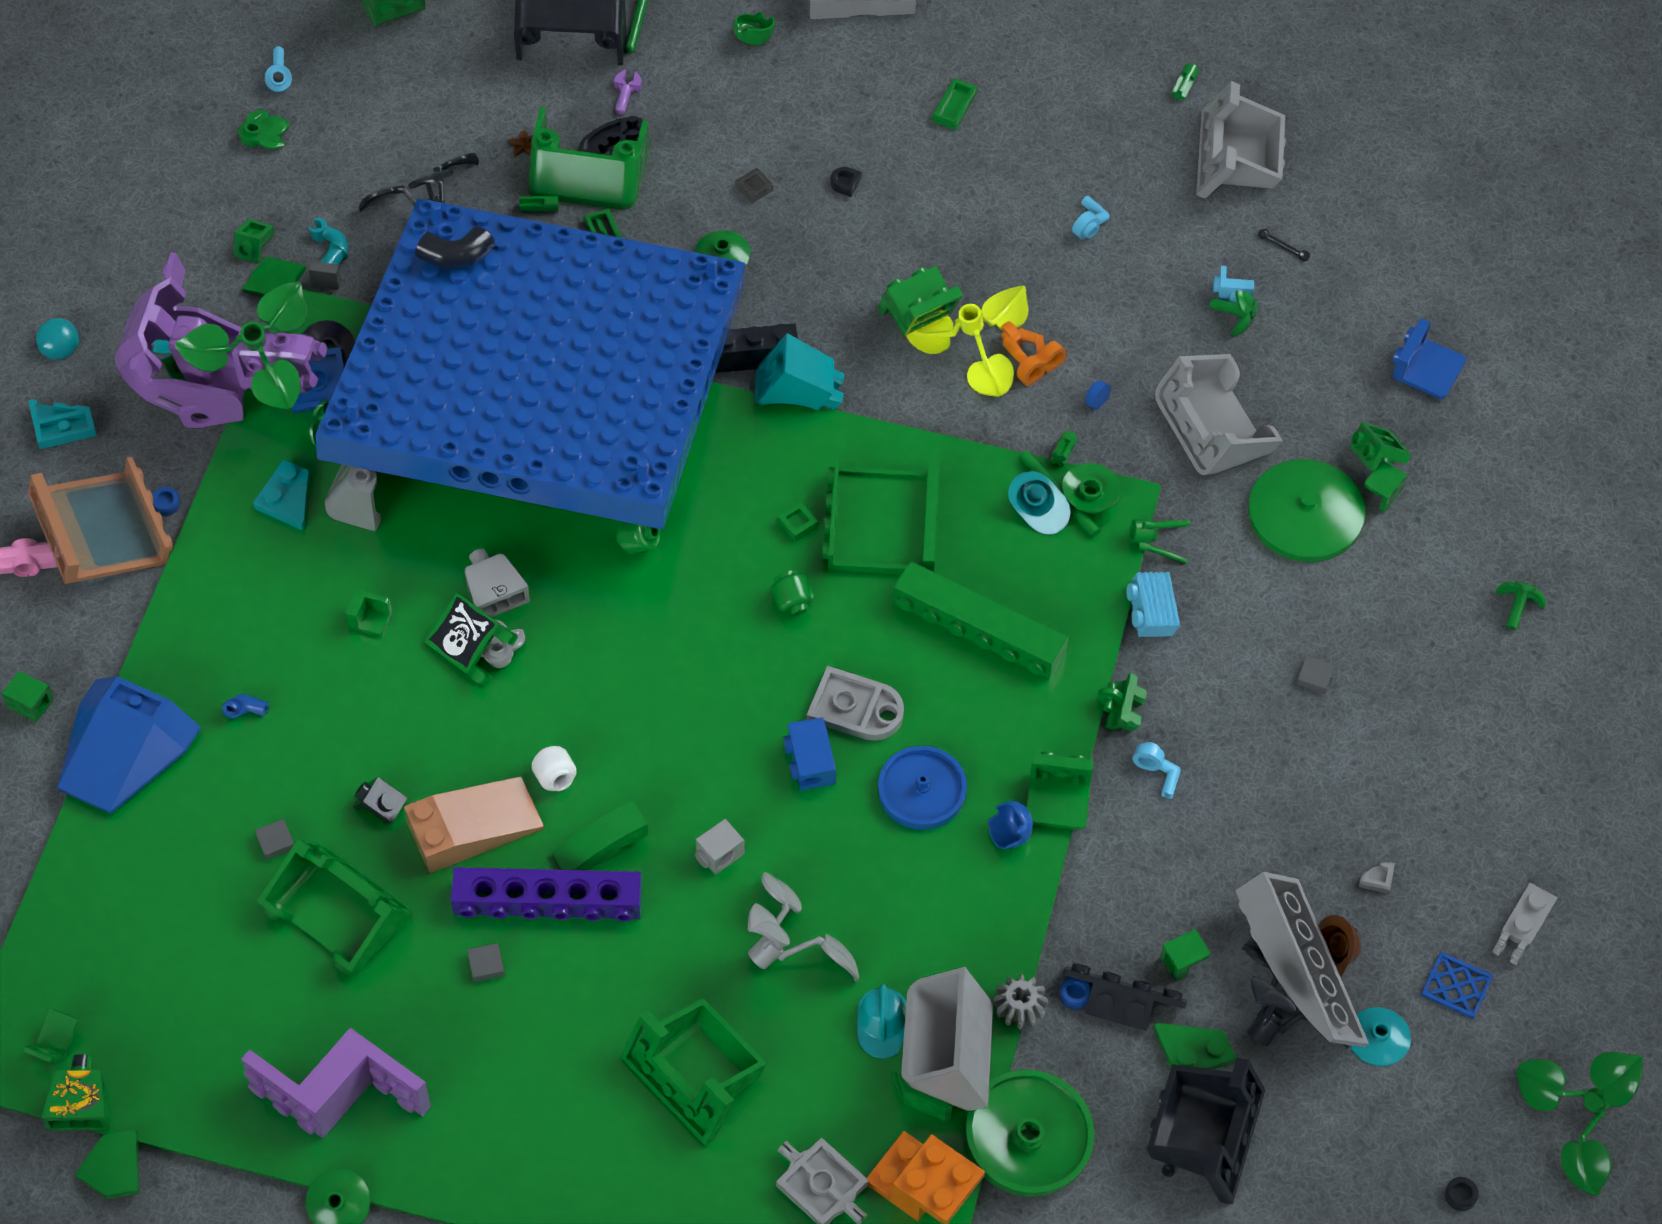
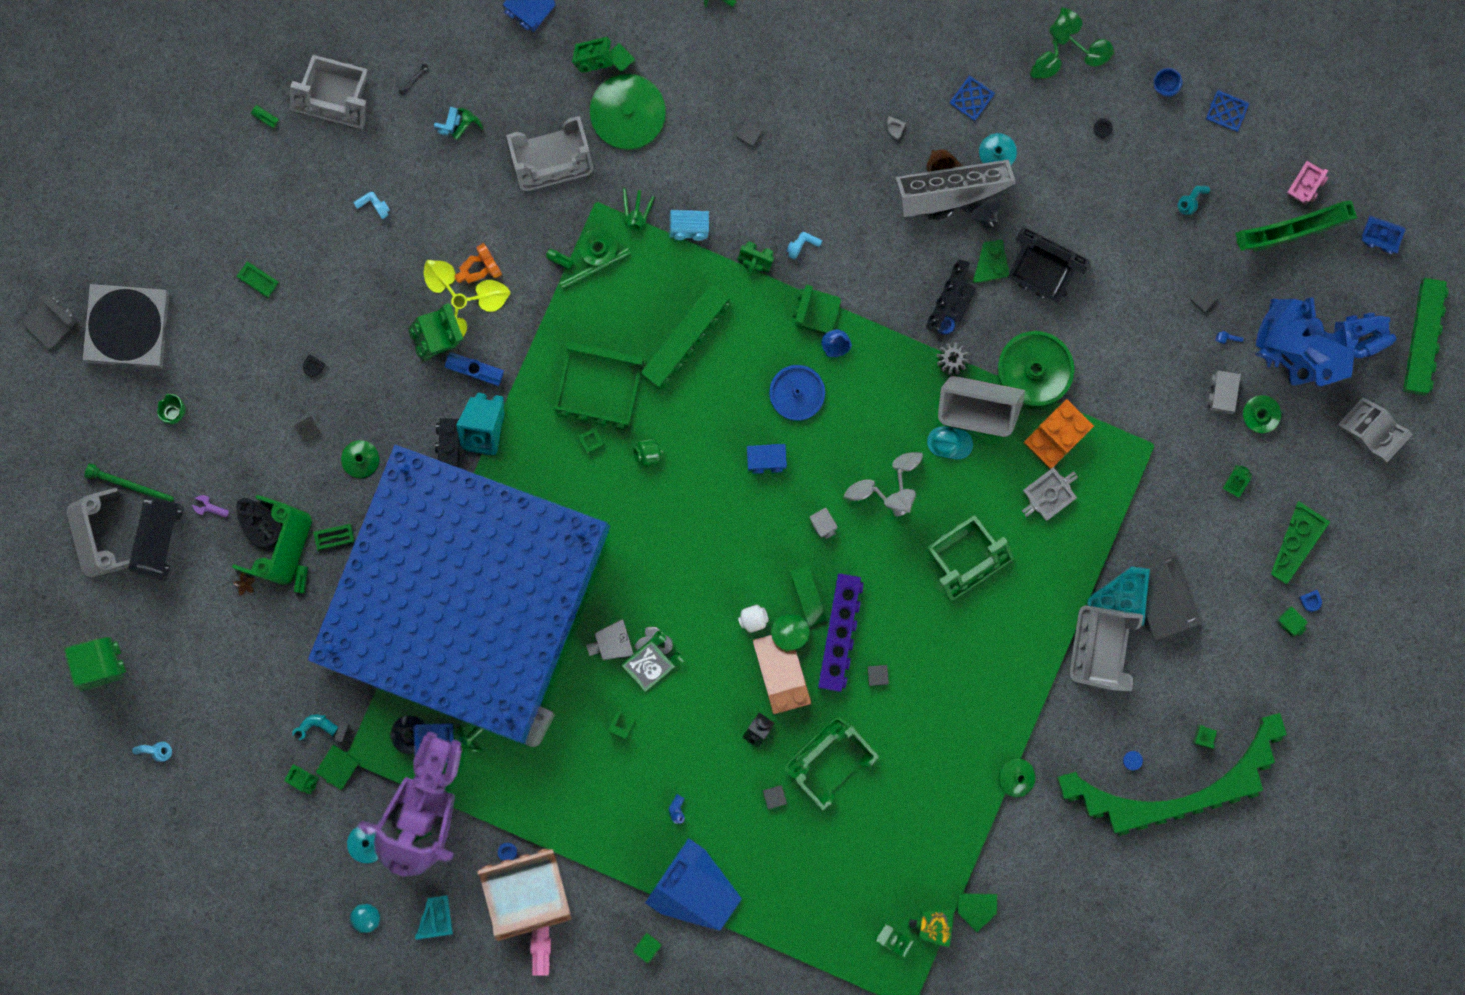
camera: 85 degrees left, 25 degrees up
green plant [175,282,307,410] -> none
green plate [238,110,290,149] -> none
medium lavender bracket [241,1028,431,1138] -> none
teal wing [253,459,310,531] -> none
black plant [359,153,479,212] -> none
black cylinder [415,227,495,269] -> none
light grey tile [807,666,904,741] -> none
teal piece [1008,471,1071,534] -> none
blue tile [1086,380,1111,410] -> none
green panel [1160,929,1210,982] -> none
light grey hinge [1493,883,1558,965] -> none
none -> blue piece [444,352,504,386]
none -> green dish [771,614,810,652]

